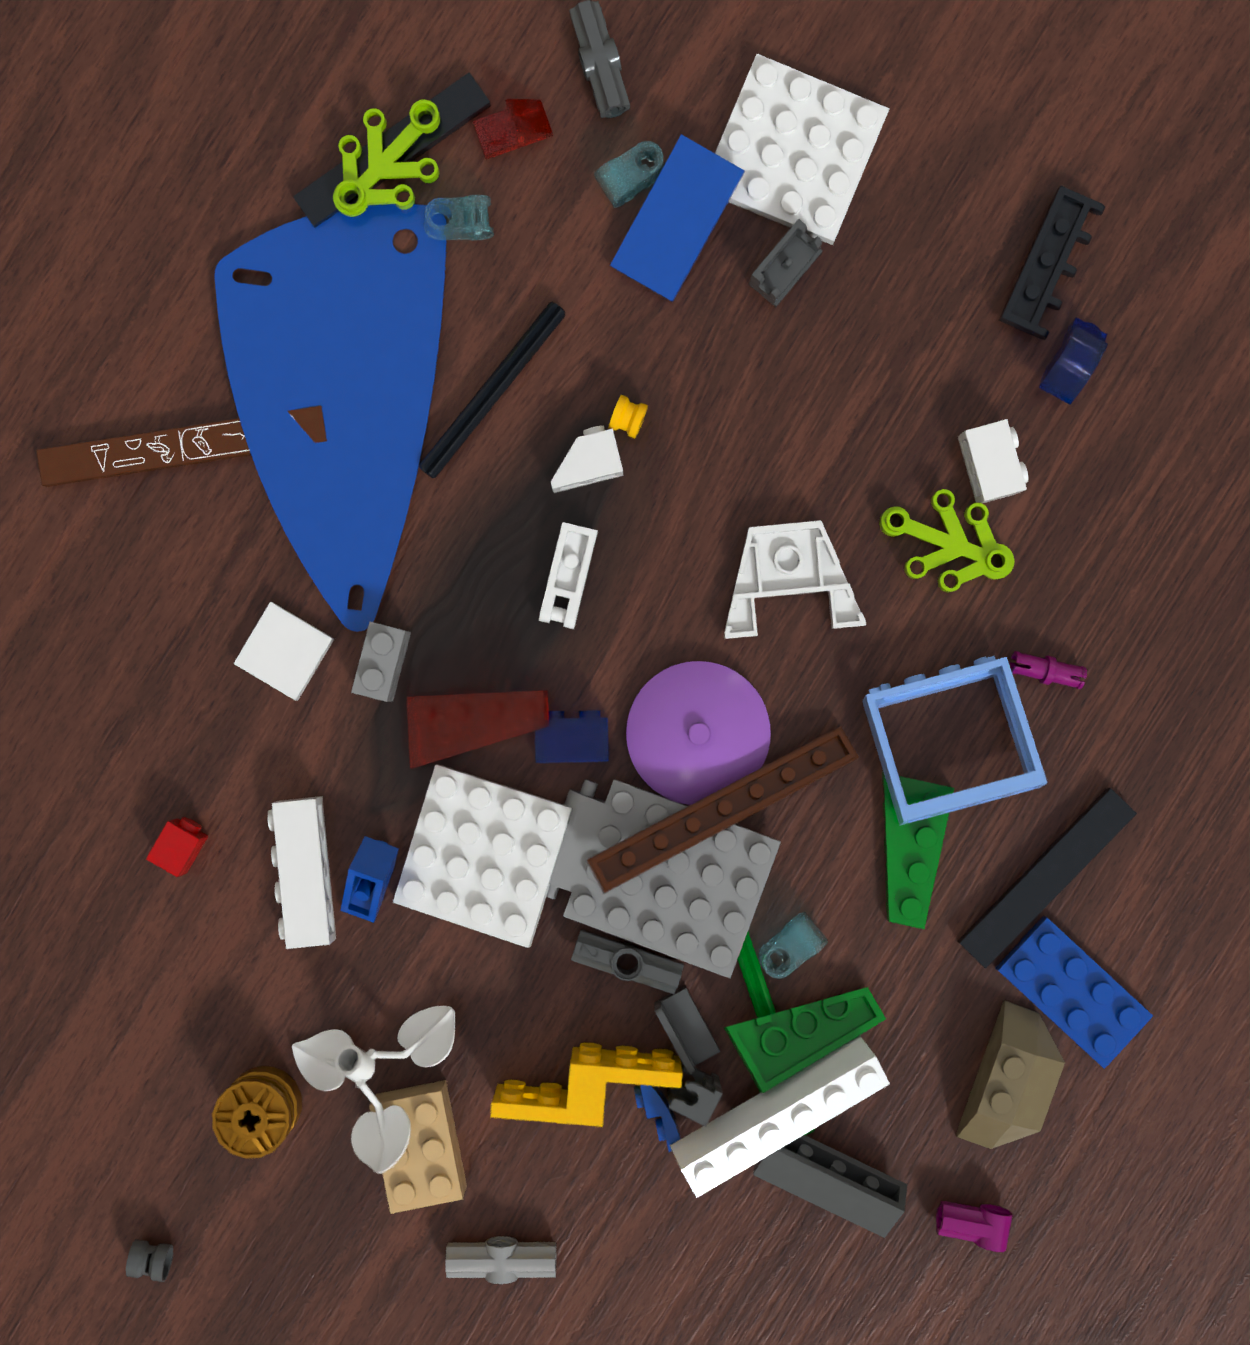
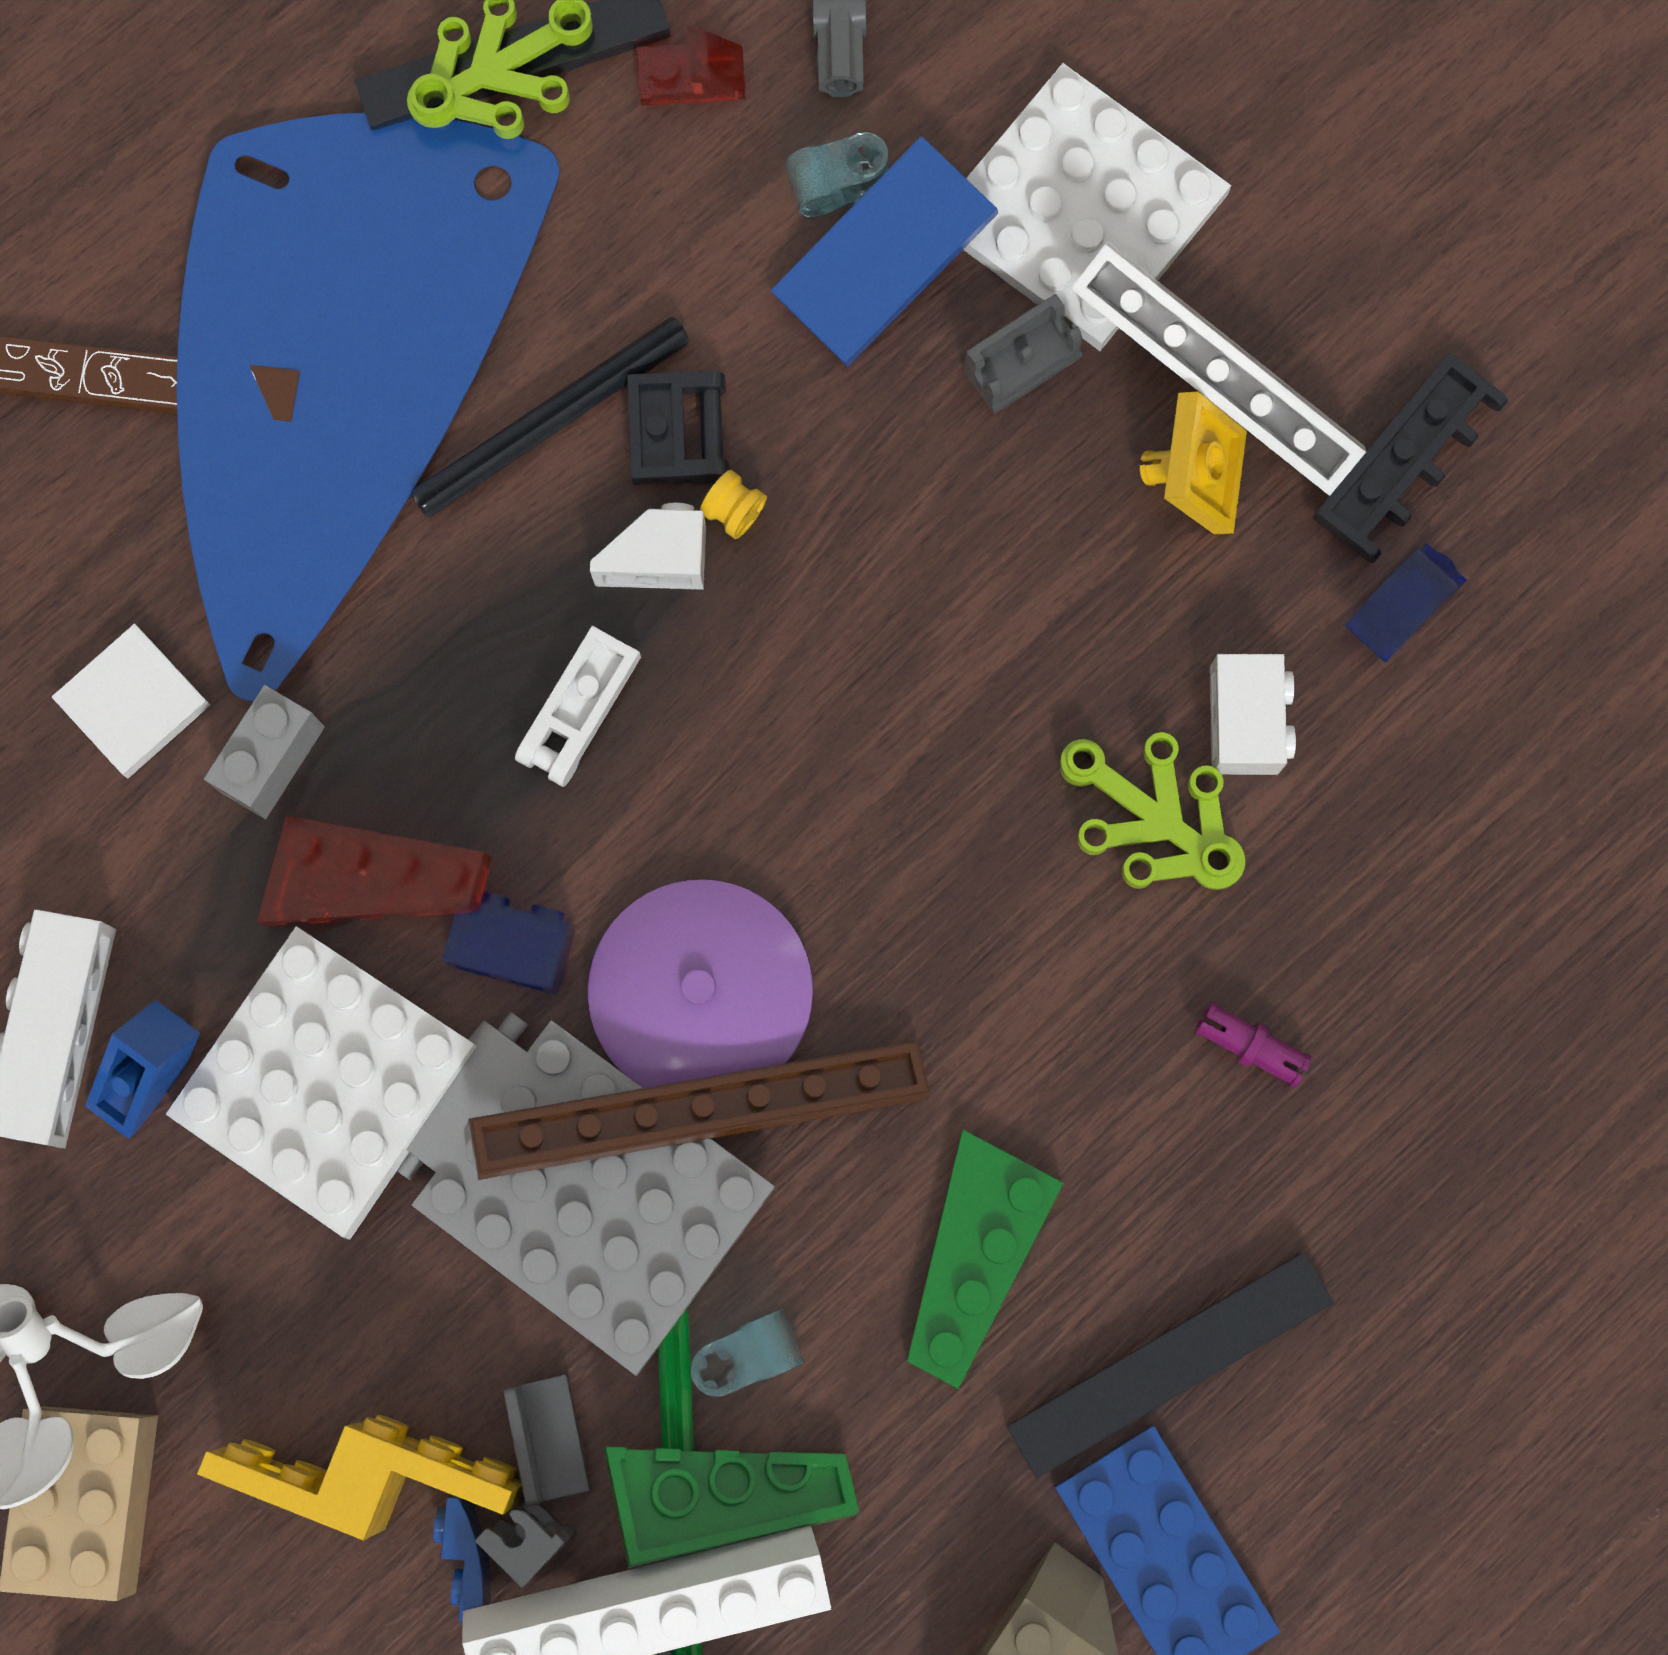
camera: 20 degrees right, 10 degrees down
clear light blue piece [423,195,494,241] -> none
dark grey piece [571,929,684,994] -> none
white wing [724,520,866,639] -> none
light blue window [862,656,1047,826] -> none
none -> black plate [627,371,729,485]
none -> white brick [1071,243,1366,496]
none -> yellow tile [1140,391,1247,535]

